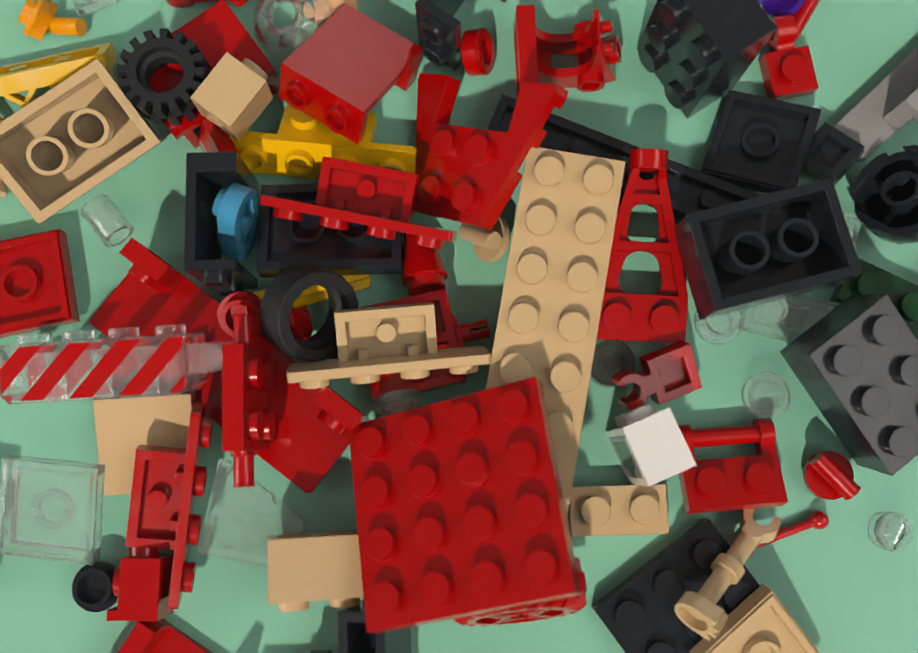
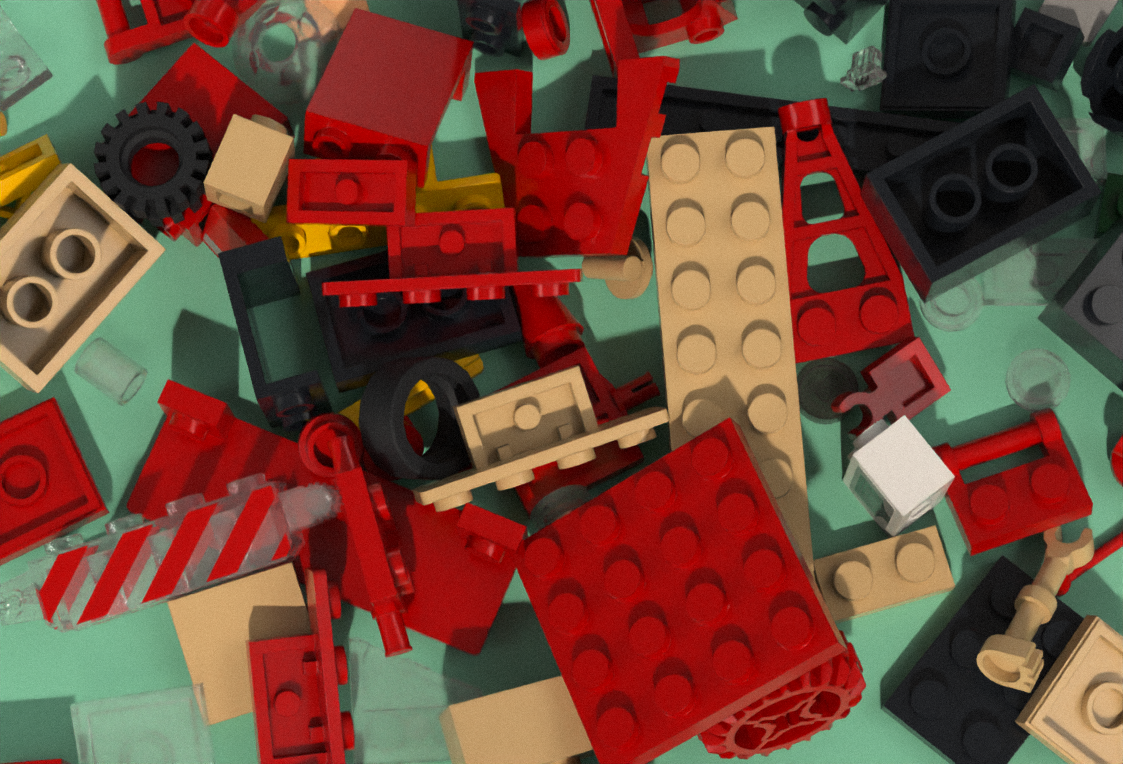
camera: 10 degrees left, 5 degrees down
dark azure plate [212,182,259,262] -> none
none -> red plate [286,159,417,227]
none -> clear piece [840,45,887,92]

